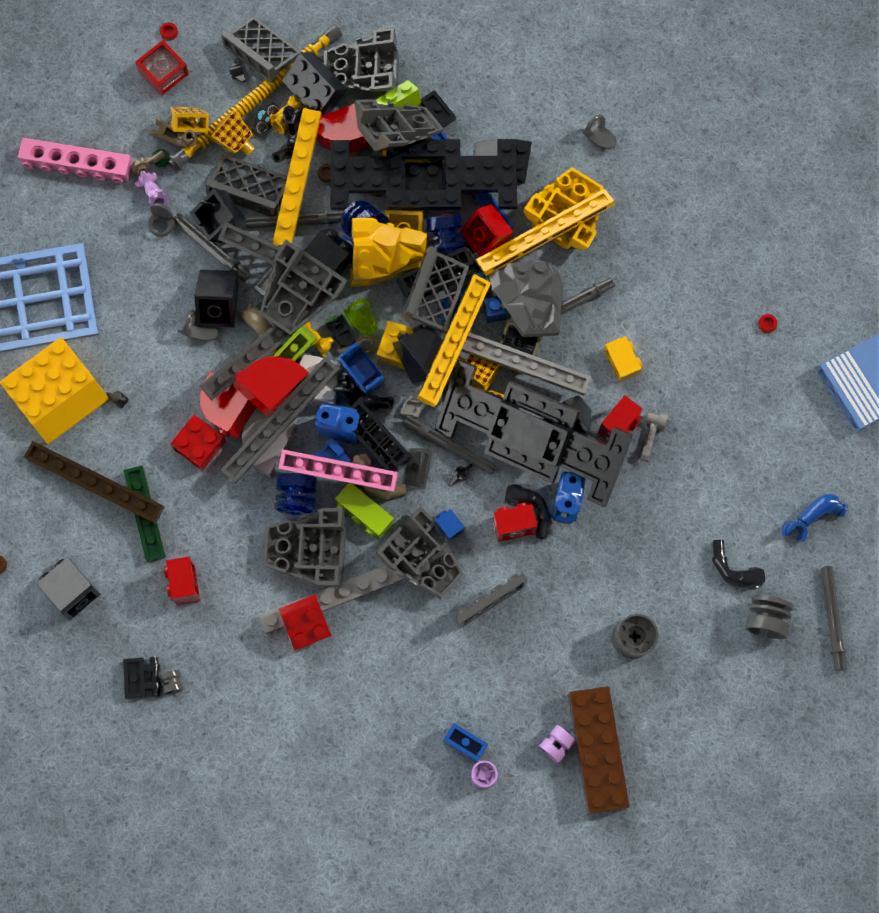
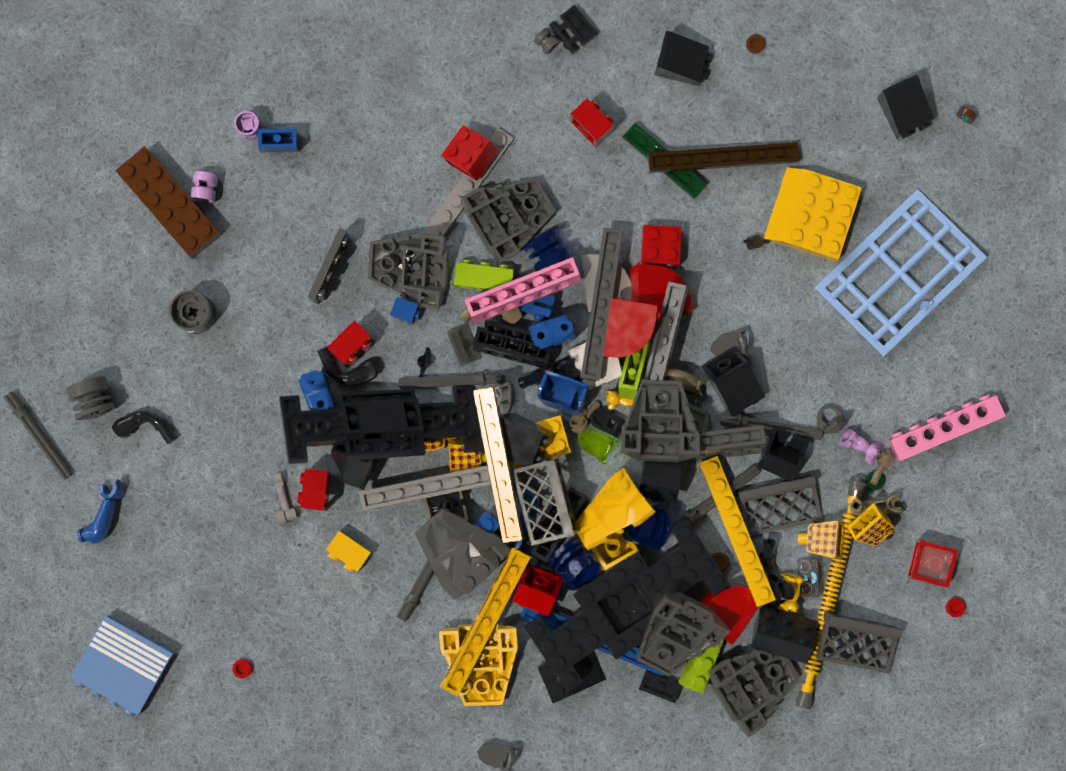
camera: 145 degrees right, 10 degrees up
black piece [229,59,246,83] -> none

